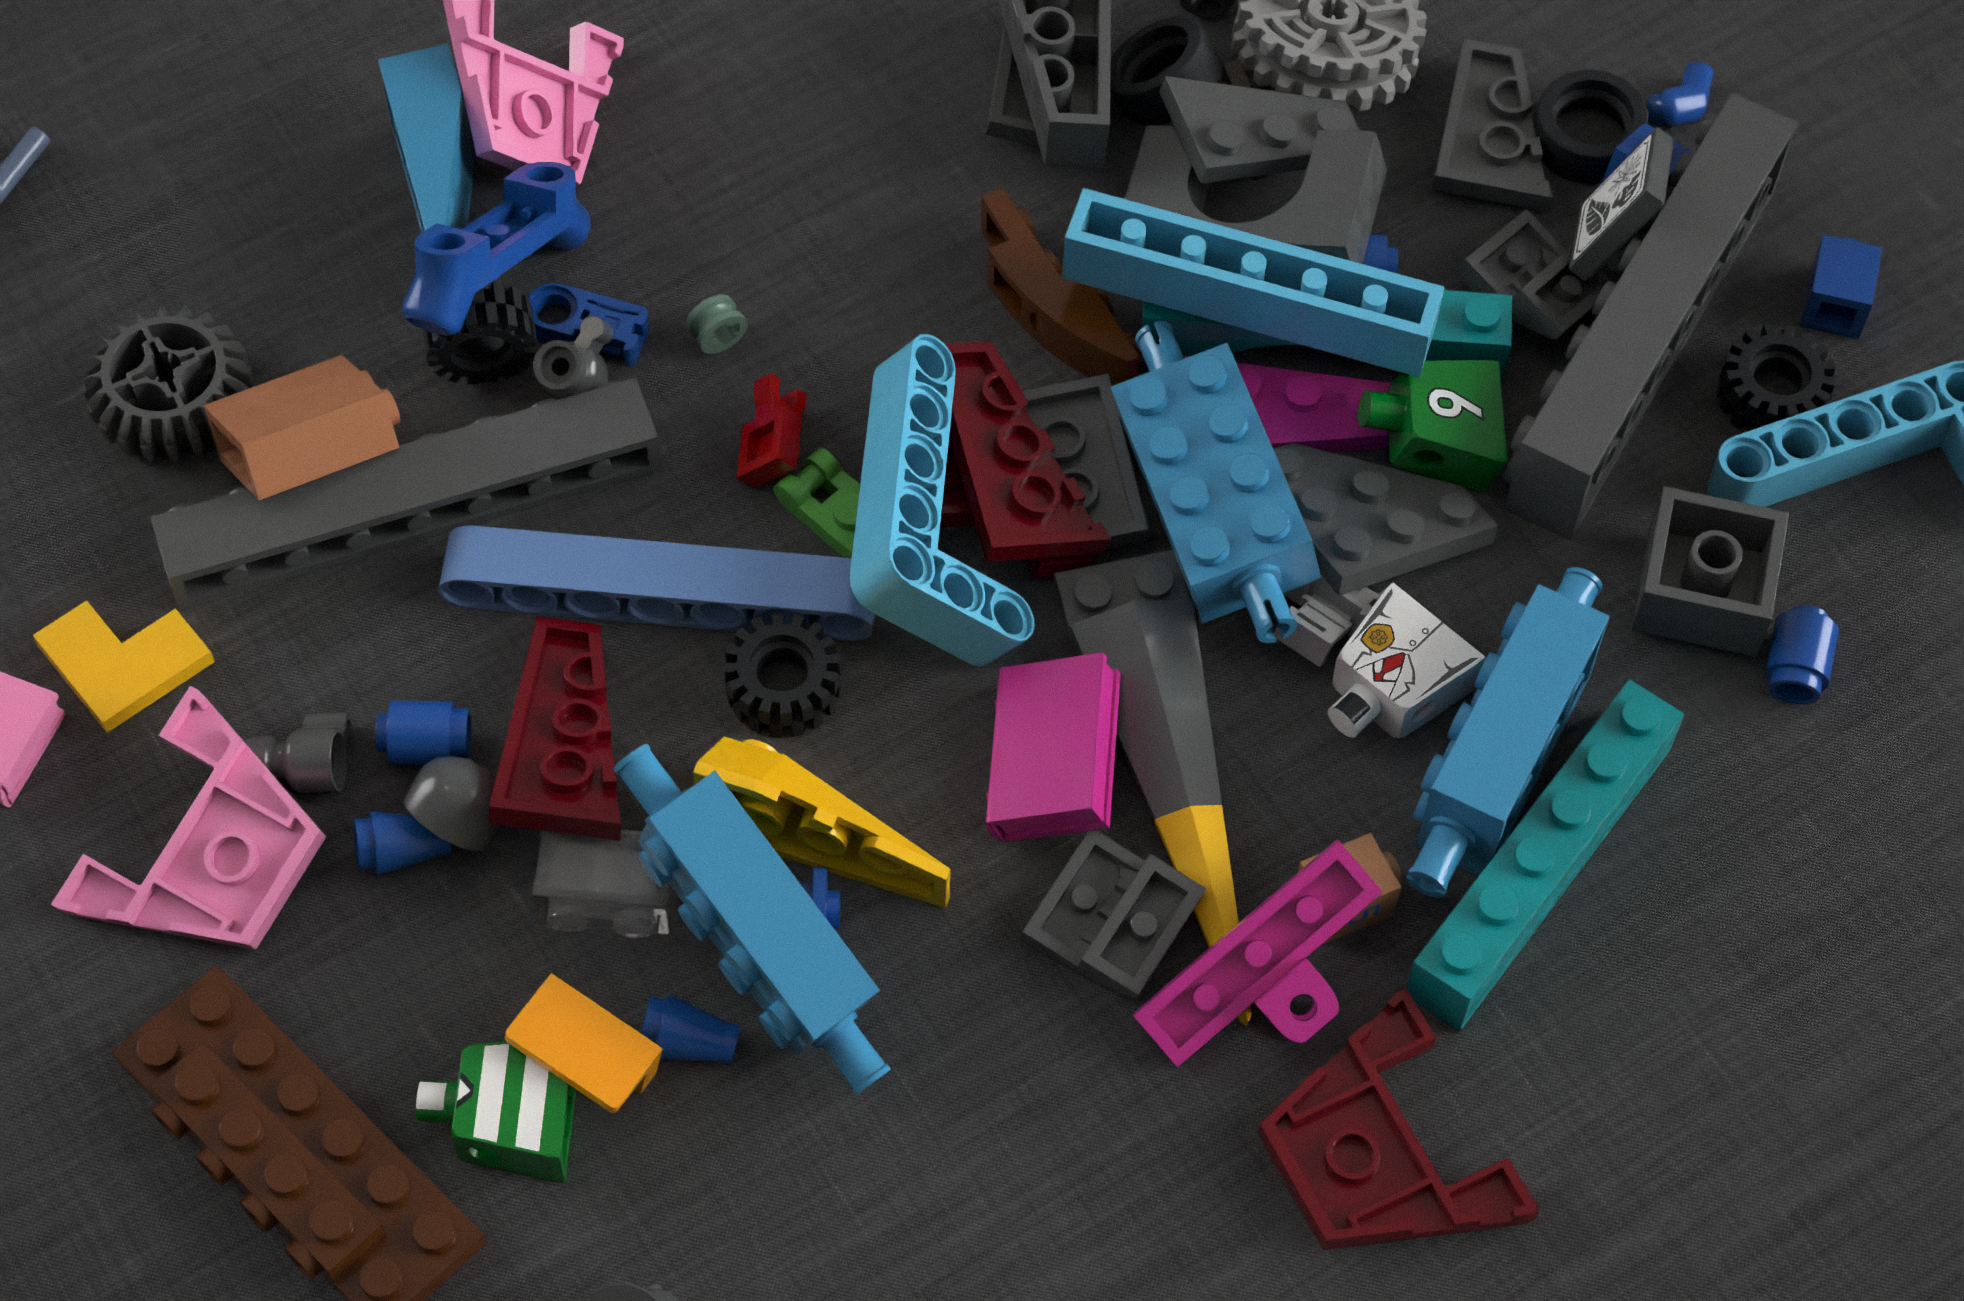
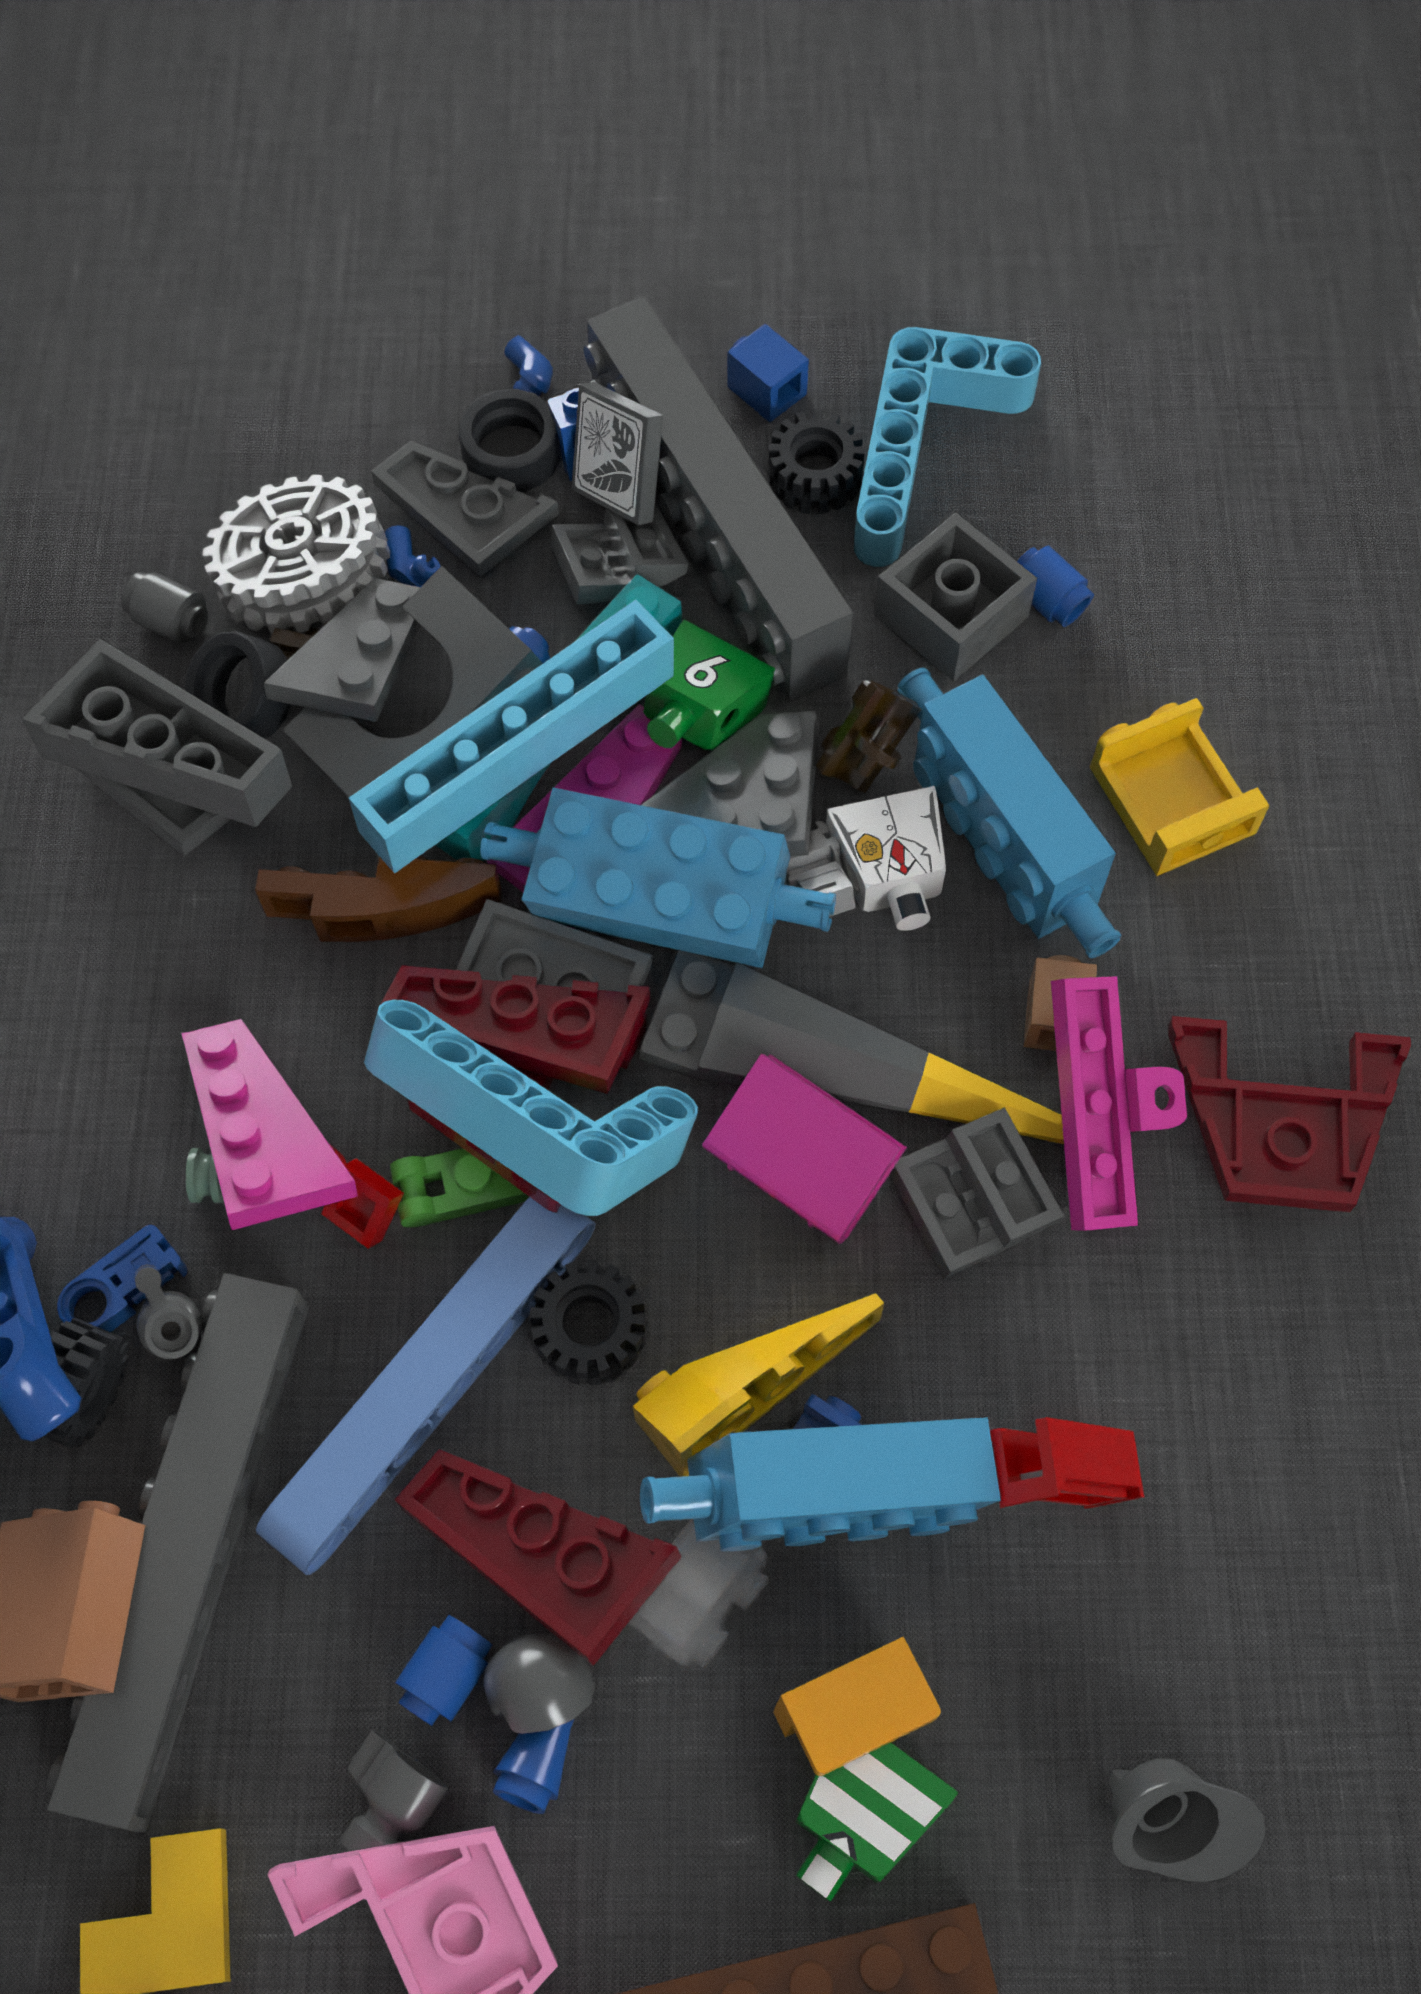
camera: 55 degrees left, 5 degrees up
blue cone [641,994,740,1065] -> none
teal brick [1406,679,1684,1032] -> none
none -> dark pink wing [181,1019,358,1230]
none -> blue arm [385,525,441,587]
none -> dark brown hips [816,680,922,793]
none -> red window [990,1417,1145,1509]
none -> yellow panel [1090,698,1270,876]

